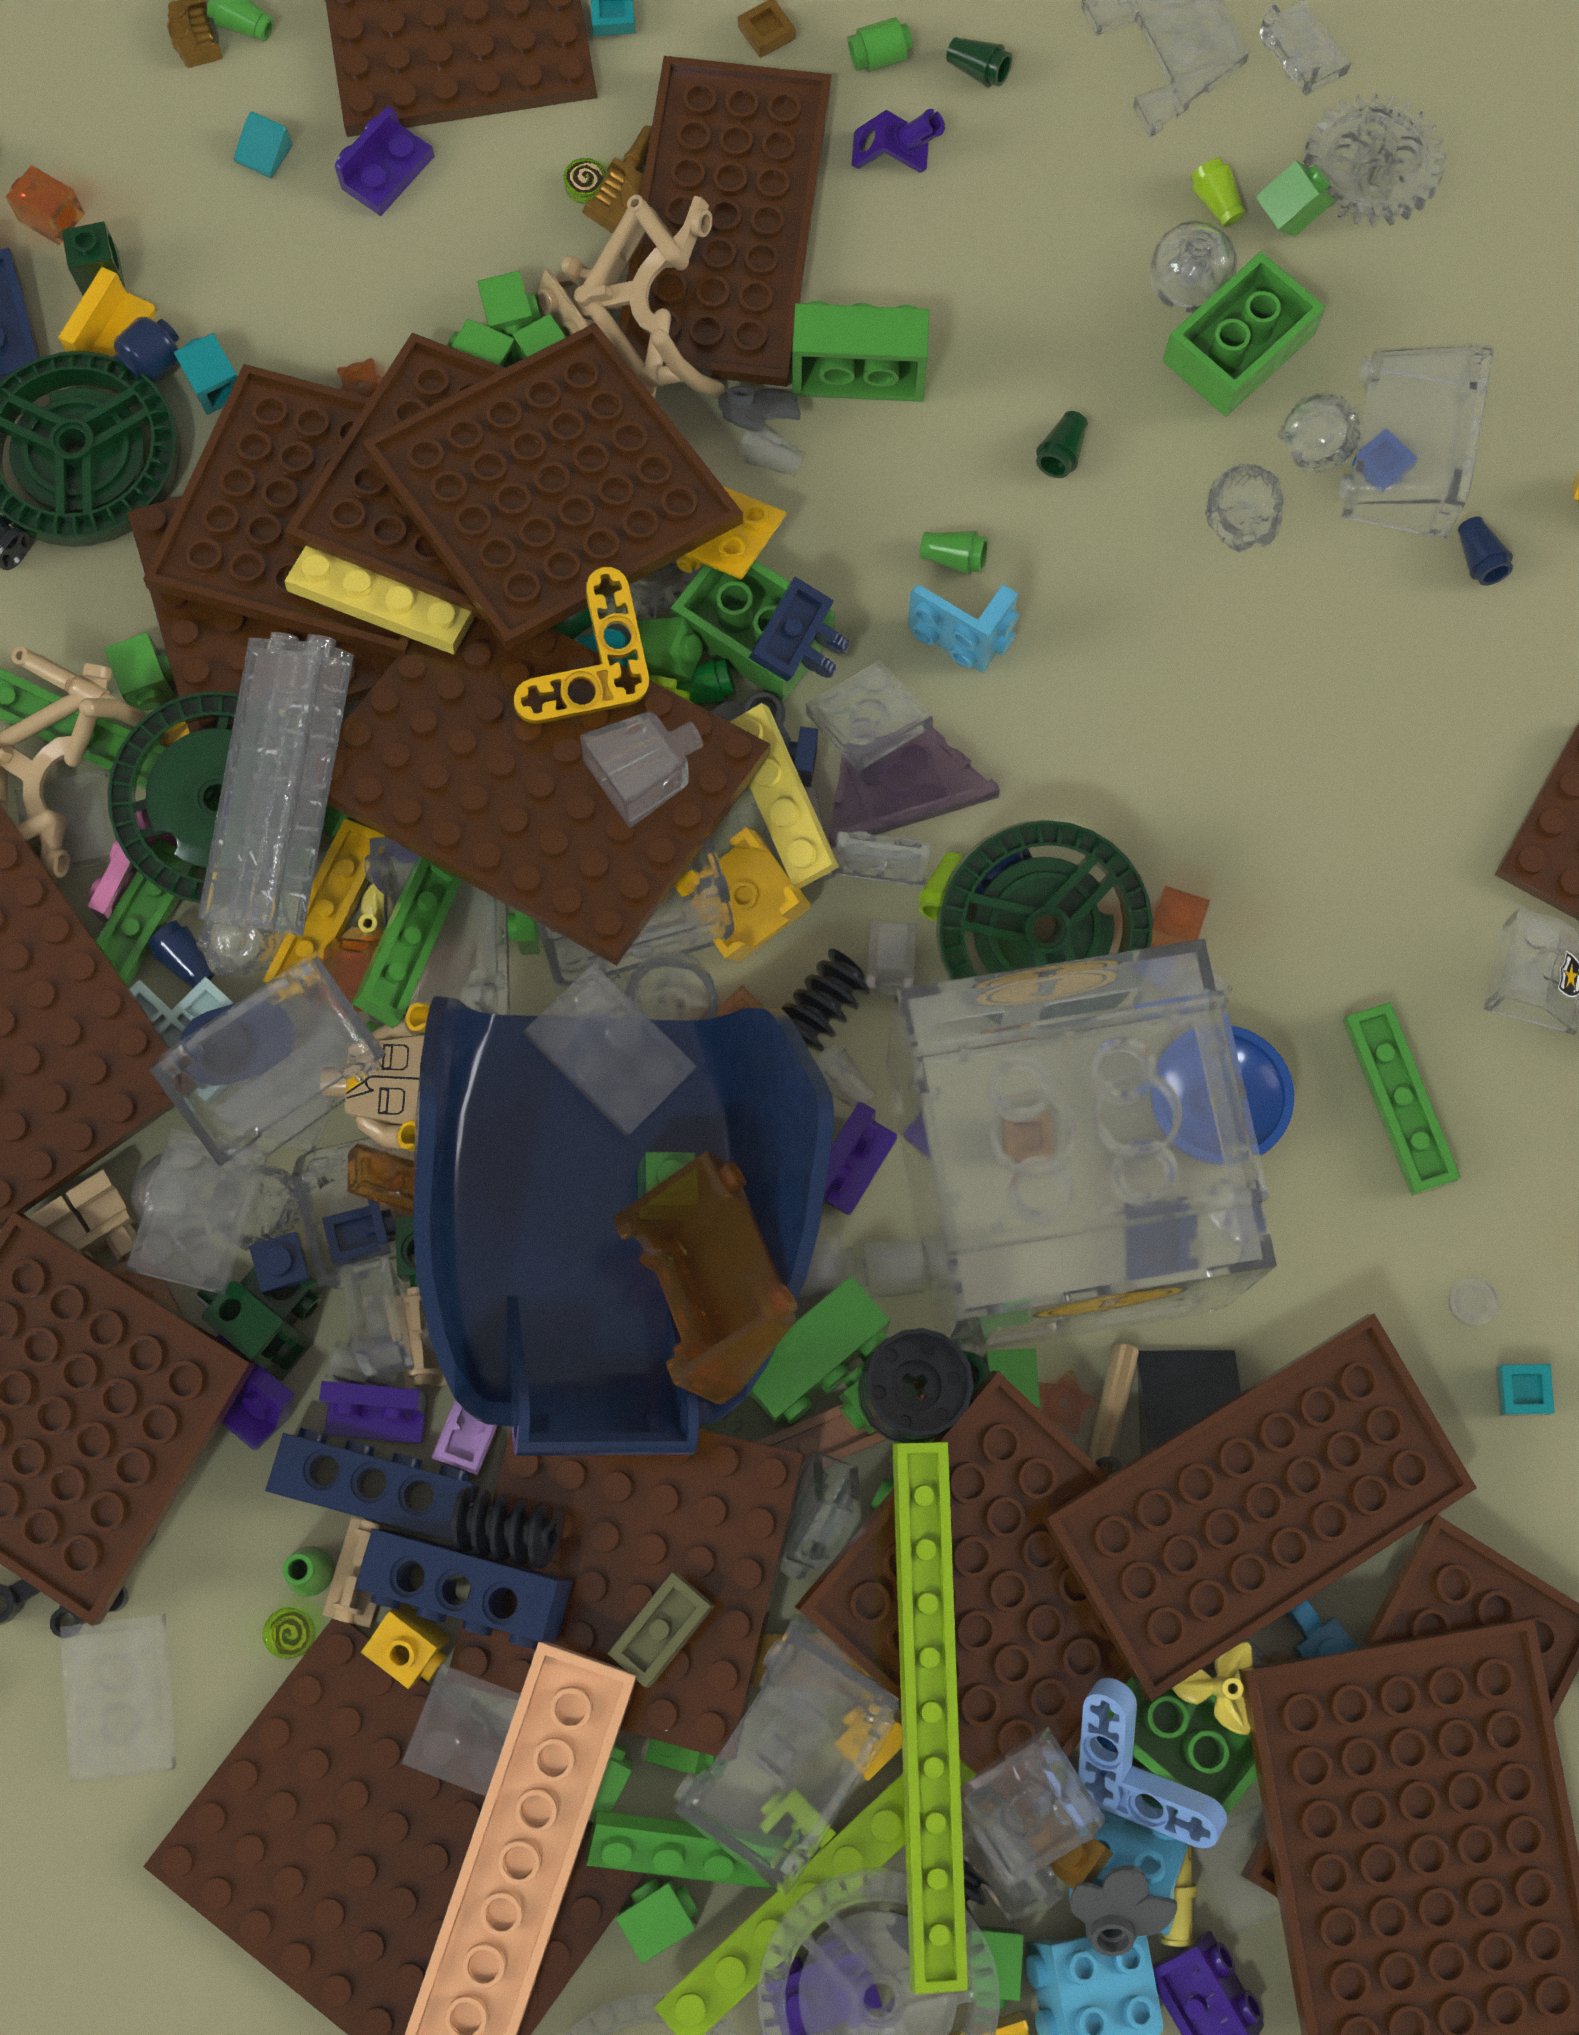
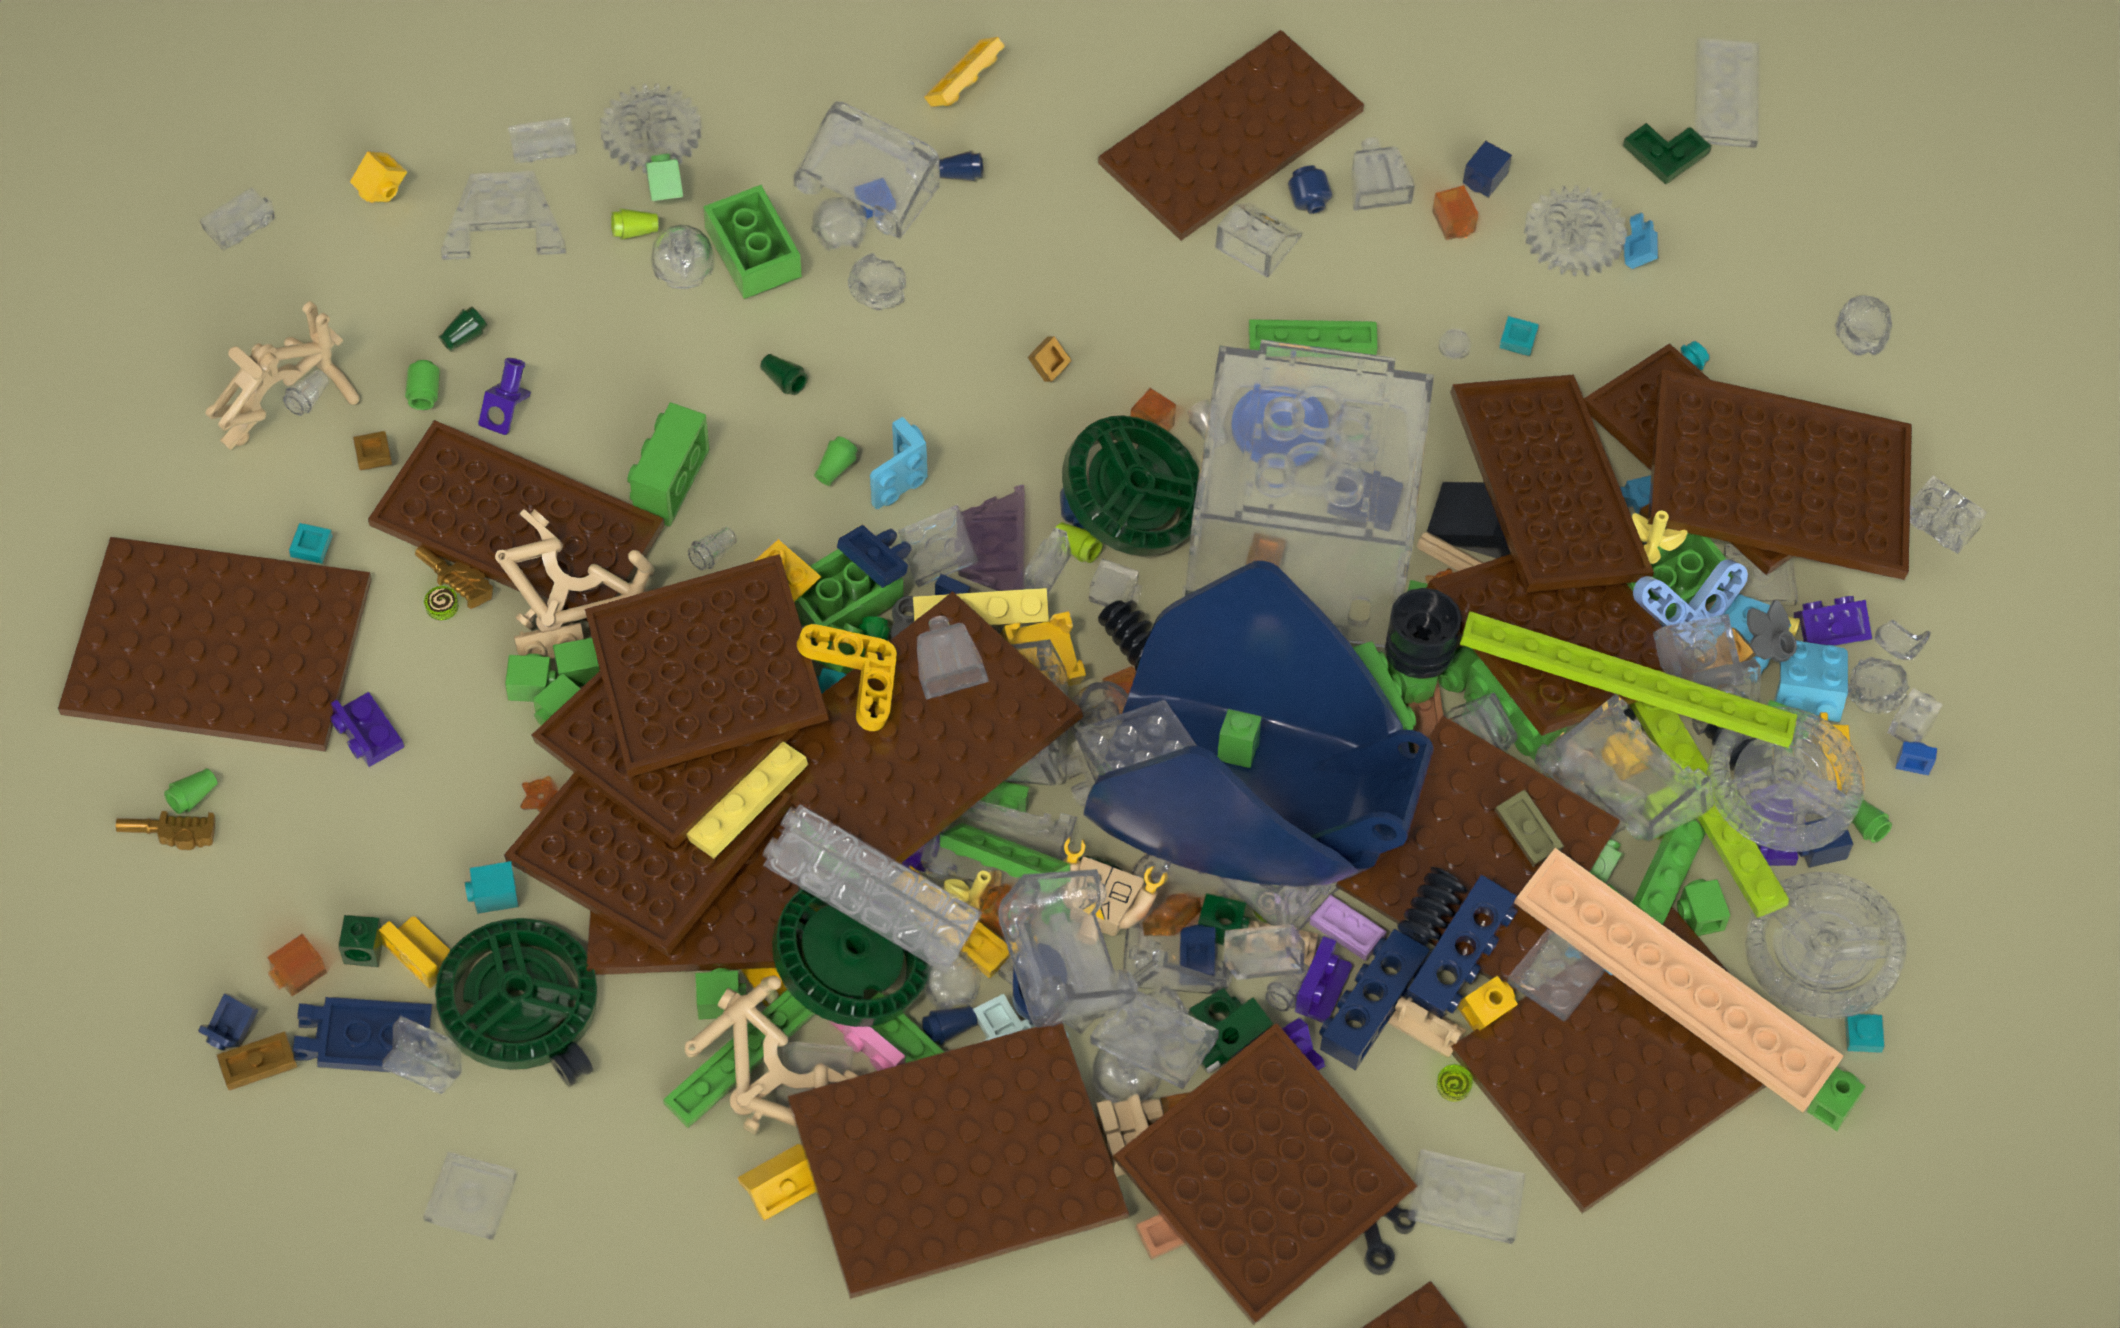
camera: 75 degrees left, 15 degrees down
dark blue head [113,317,179,383] -> none
teal slope [233,111,293,179] -> none
dark blue plate [249,1231,312,1295] -> none
bright green cone [282,1546,334,1597] -> none
clear orange windscreen [613,1151,797,1405] -> none
dark grey plate [718,386,801,432] -> none
none -> pearl gold plate [1027,336,1071,382]

